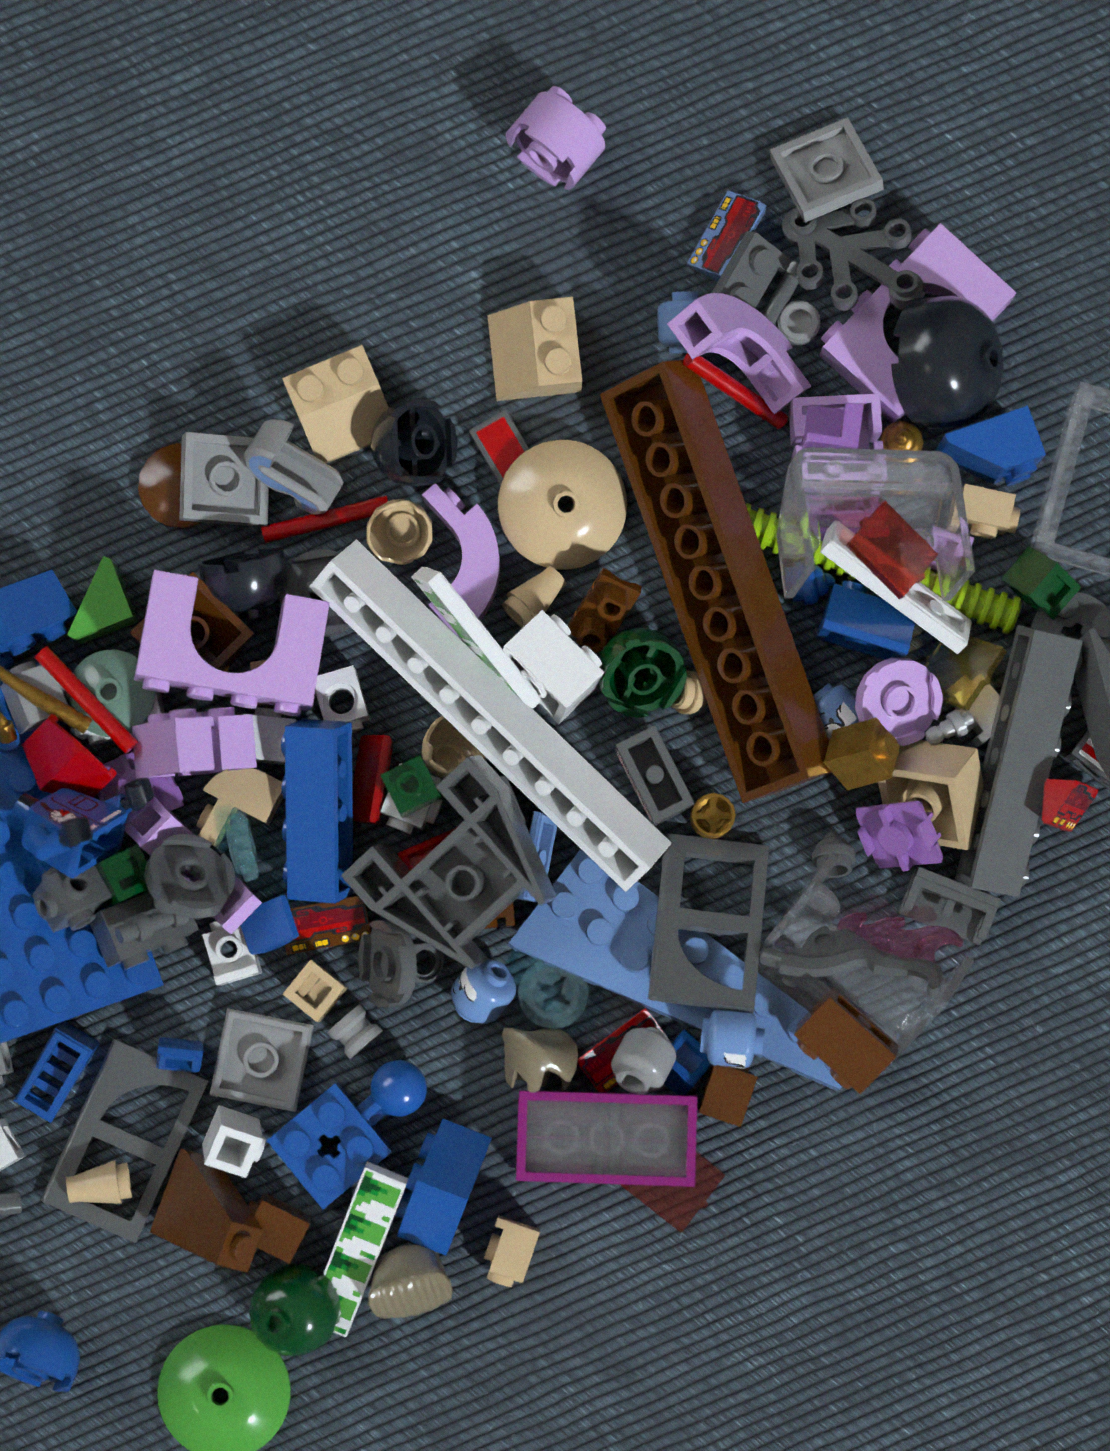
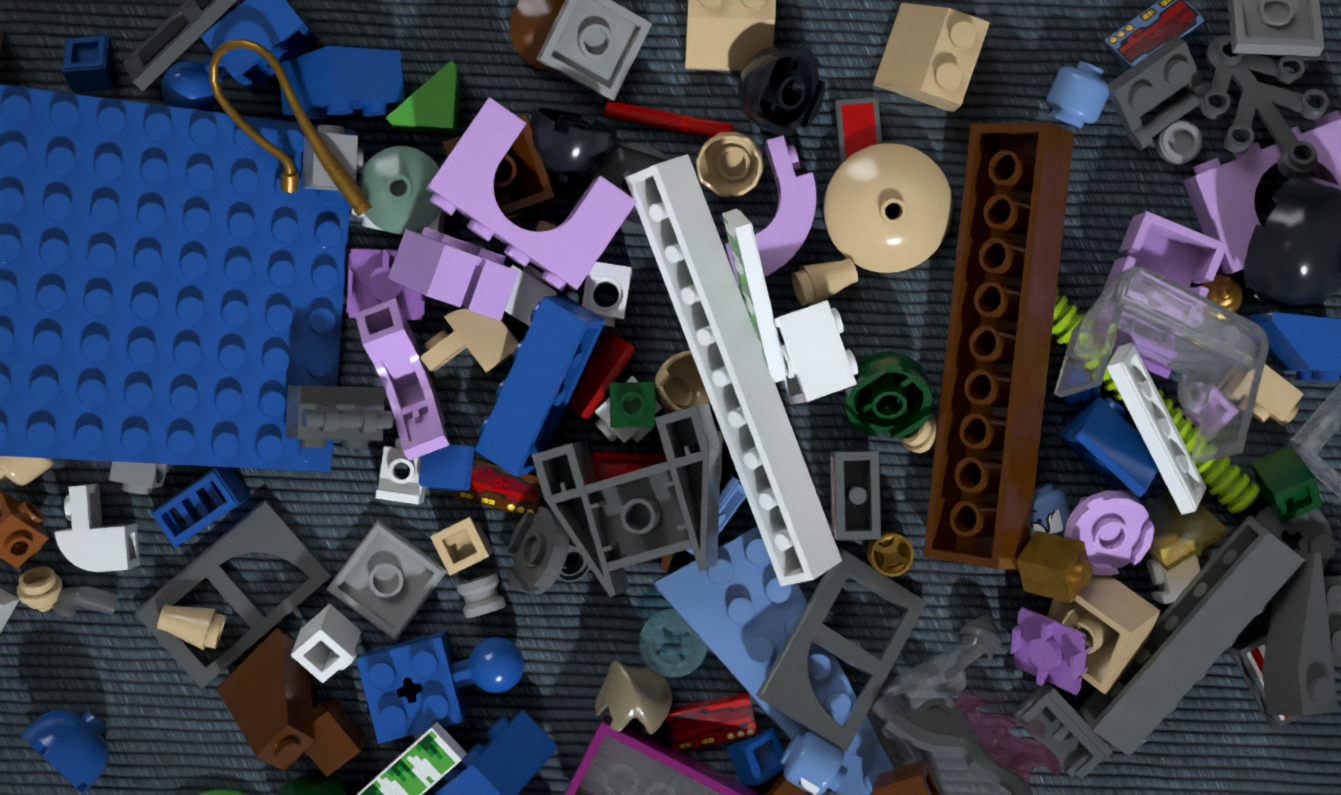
camera: 25 degrees right, 5 degrees up
blue torso [13,778,154,879] -> none
red slope [22,714,117,798] -> none
dark grey brick [32,865,112,933] -> none
red bar [34,646,138,754] -> none
dark green brick [95,844,148,909] -> none
dark grey plate [144,834,235,918] -> none
blue slope [156,1037,203,1073] -> none
clear light blue gear [225,812,260,882] -> none
light grey animal [244,419,343,515] -> none
medium blue head [451,959,516,1024] -> none
reddish brown hips [567,568,642,653] -> none
light grey head [611,1027,676,1094] -> none
lavender arch [667,293,811,414] -> none
red bar [683,353,788,429] -> none
medium lavender panel [802,402,864,456] -> none
clear red piece [846,500,938,600] -> none
light grey piece [925,710,974,745] -> none
red slope [1041,779,1099,832] -> none

